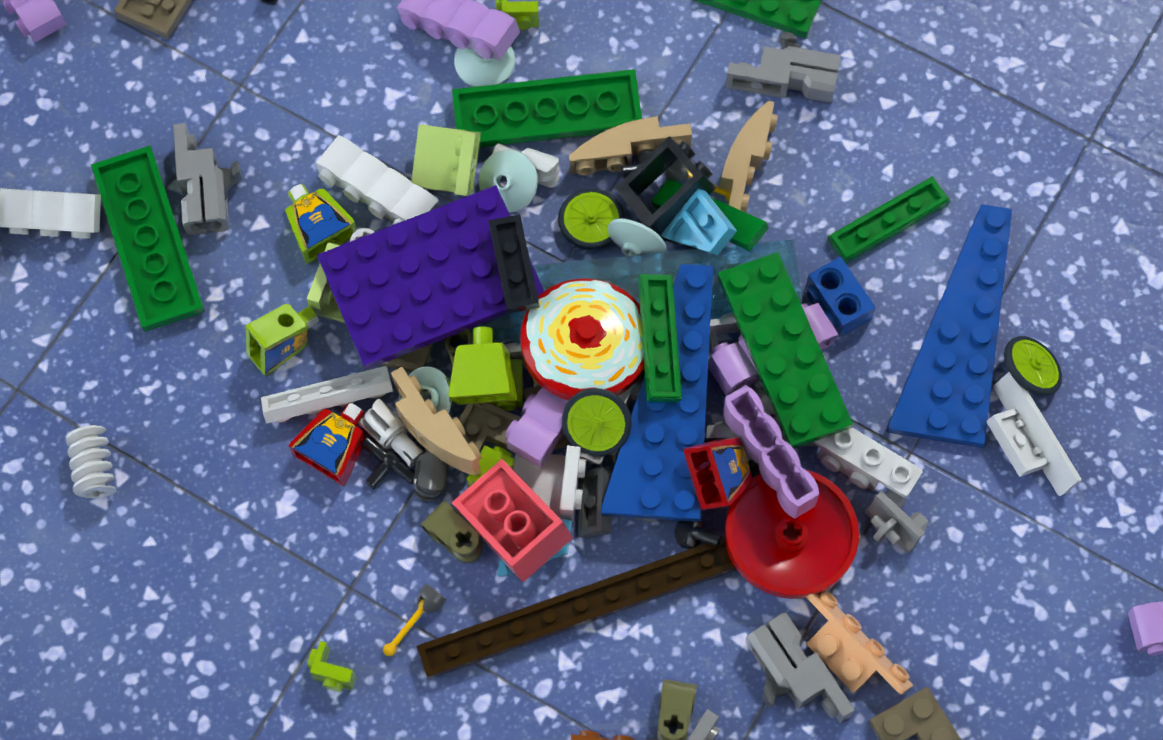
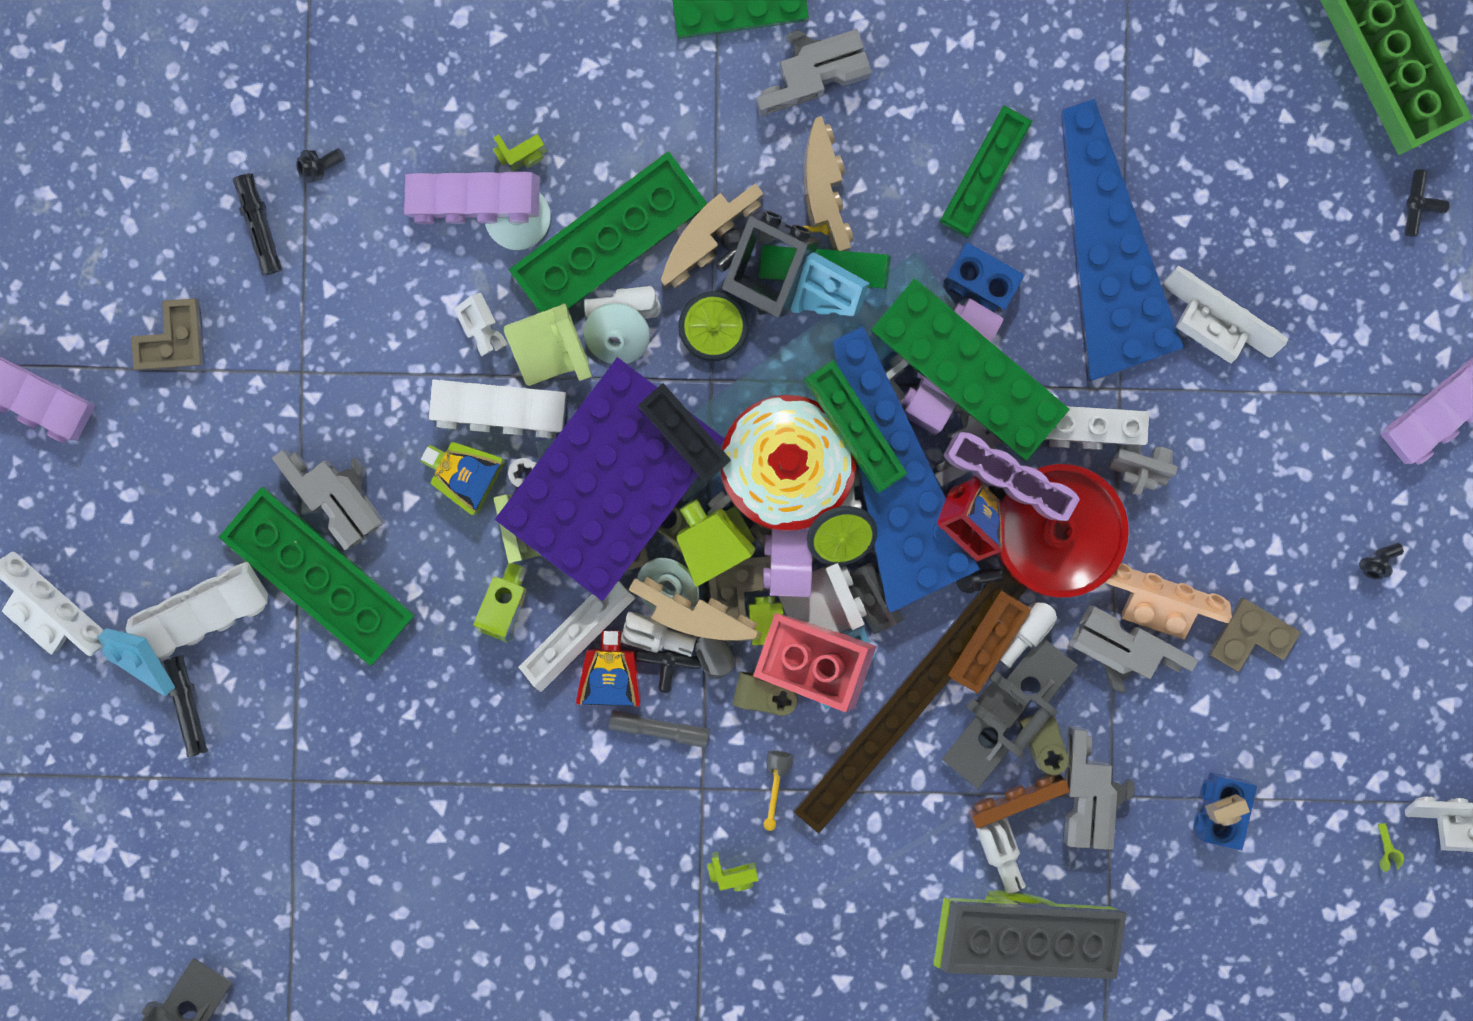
camera: 30 degrees left, 20 degrees up
white piece [65,425,116,498] -> none
light aqua dish [607,219,667,260] -> none
lime wheel [1004,336,1062,396] -> none
none -> white plate [454,293,508,356]
none -> dark grey piece [609,710,710,748]
none -> dark grey piece [942,638,1078,789]
none -> dark orange plate [948,591,1032,694]
none -> white arm [1000,602,1057,668]
none -> black plate [1359,542,1404,580]

